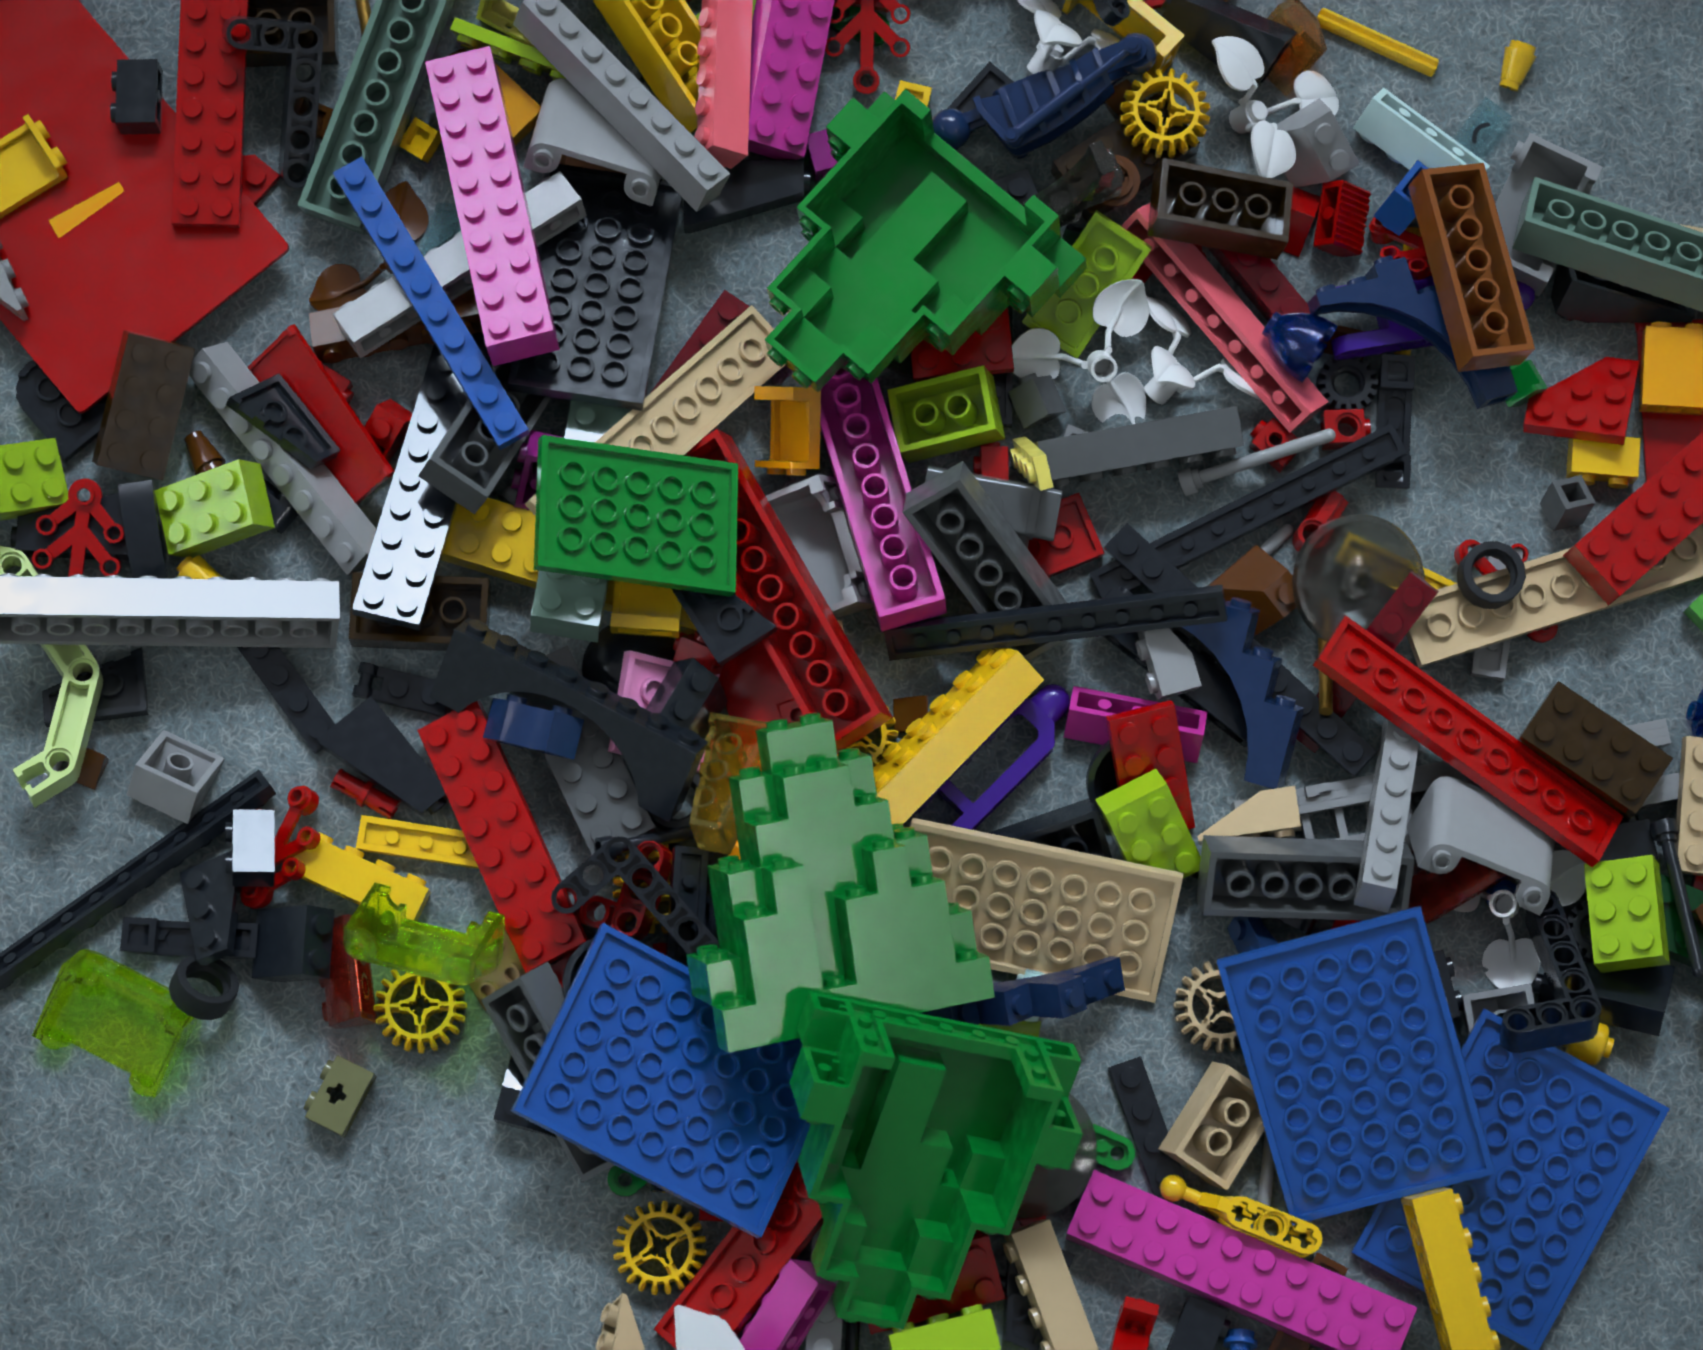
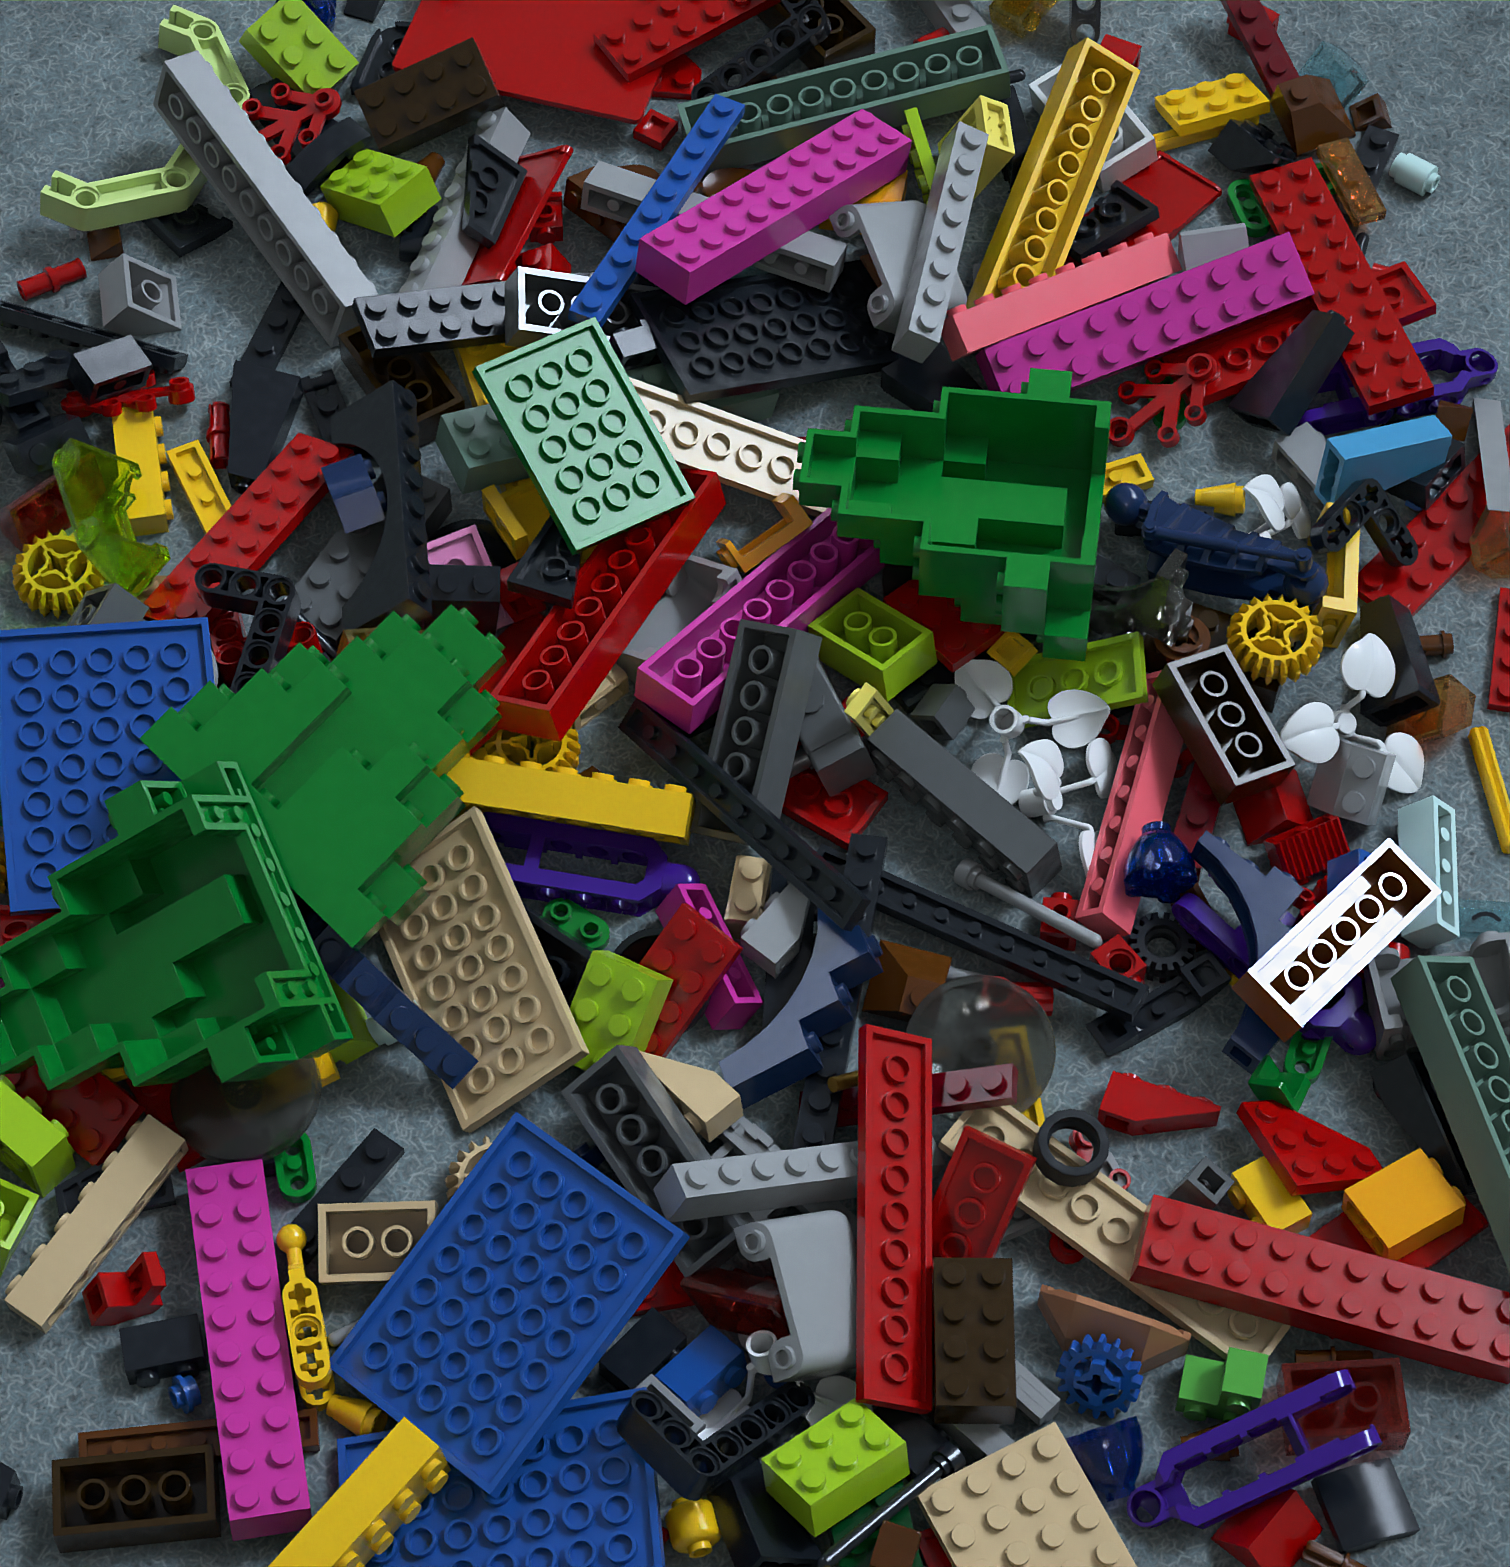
camera: 60 degrees right, 20 degrees down
none -> red pin [16,258,87,302]
none -> yellow cone [326,1394,388,1436]
none -> green plate [543,898,610,950]
none -> brick [609,319,658,371]
none -> red plate [633,109,678,151]
none -> blue brick [654,1325,748,1417]
none -> tan brick [724,855,772,940]
none -> red plate [932,1125,1037,1267]
none -> yellow plate [987,632,1038,677]
none -> nougat wedge [1037,1284,1192,1375]
none -> blue gear [1056,1334,1144,1419]
none -> red slope [1097,1071,1222,1136]
none -> yellow cone [1195,482,1245,517]

